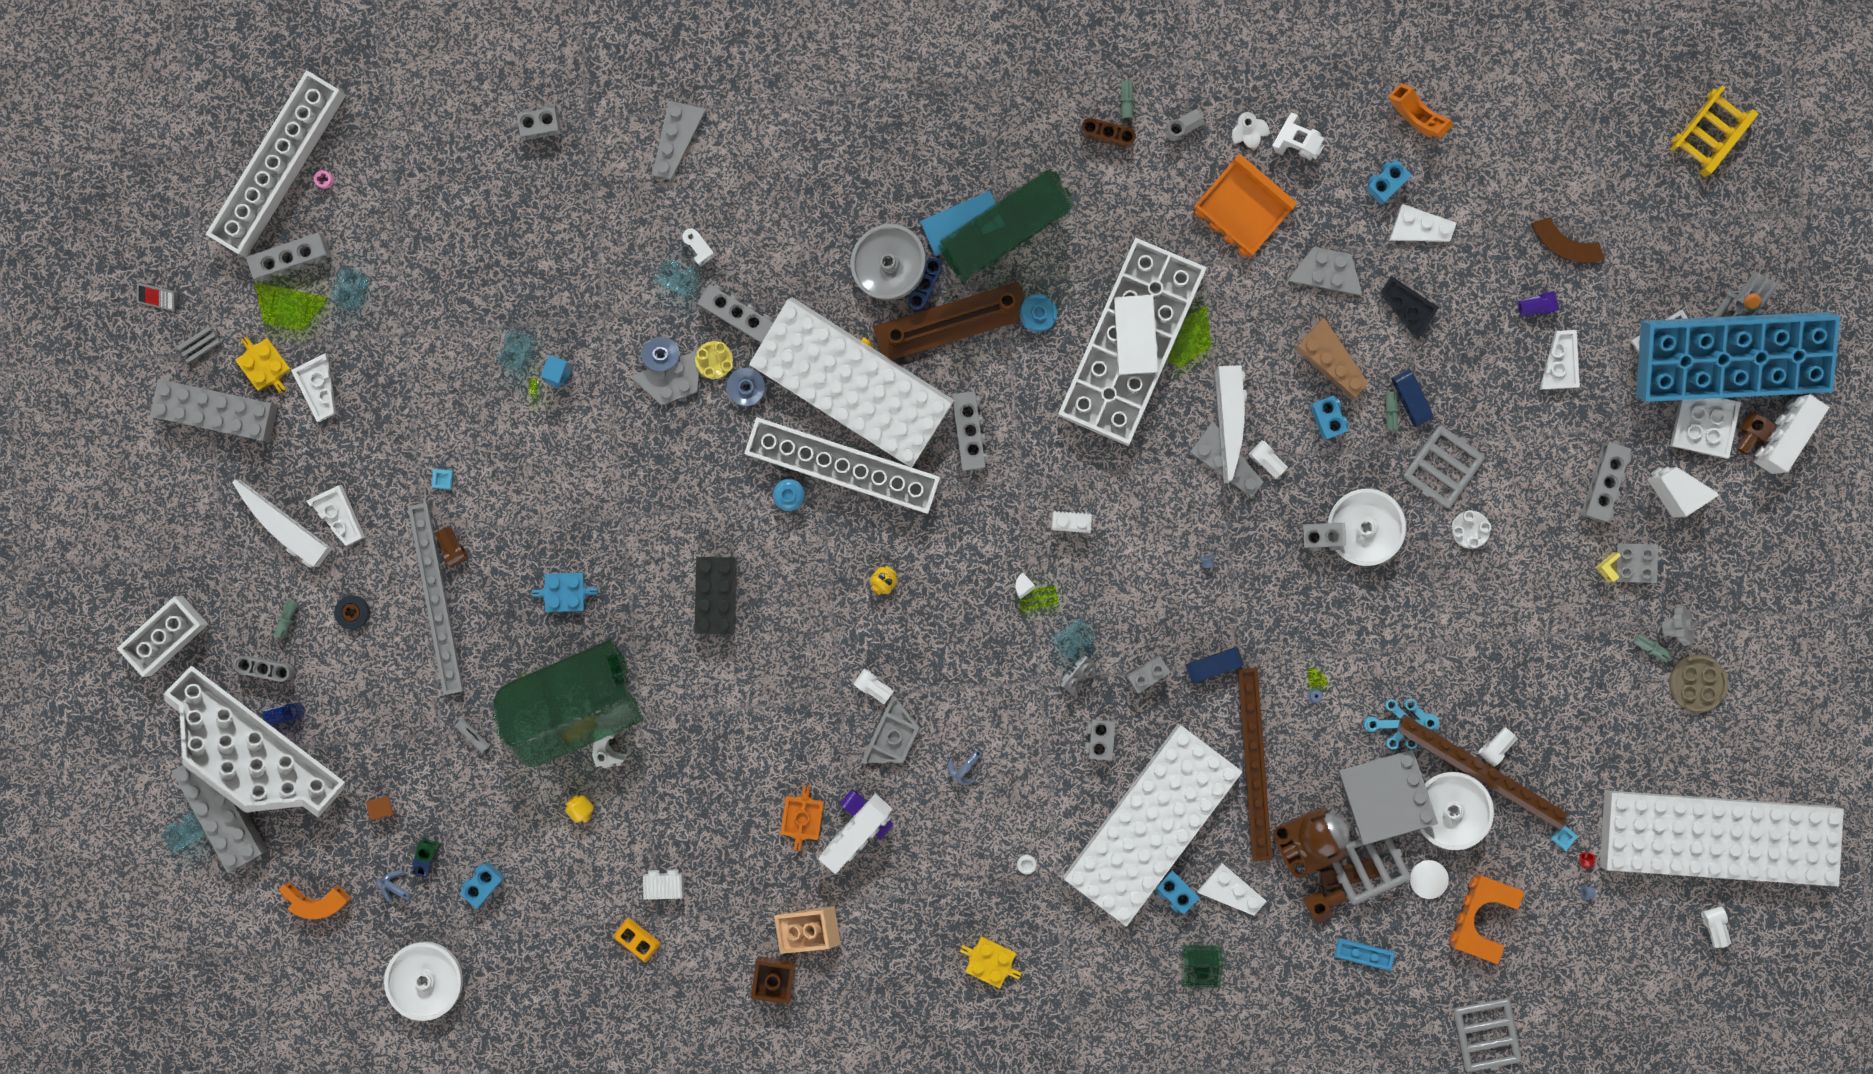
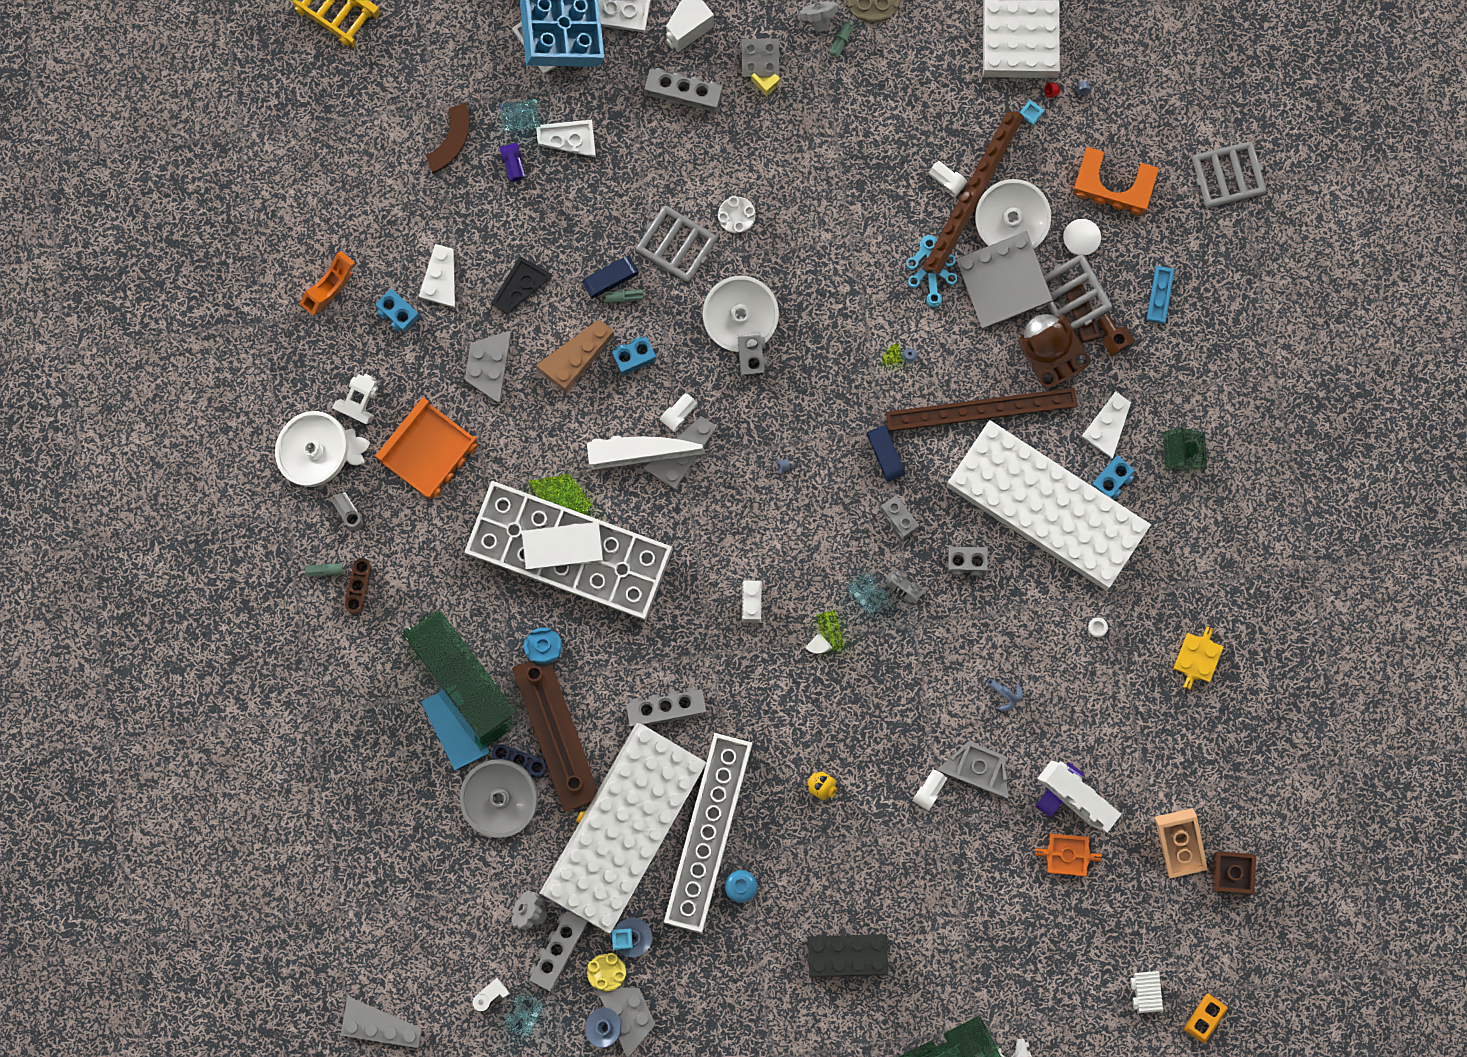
camera: 90 degrees left, 10 degrees down
none -> white dish [275,411,349,487]
none -> clear light blue brick [500,99,540,132]
none -> light grey plant [511,890,547,931]
none -> medium azure tile [612,929,633,950]

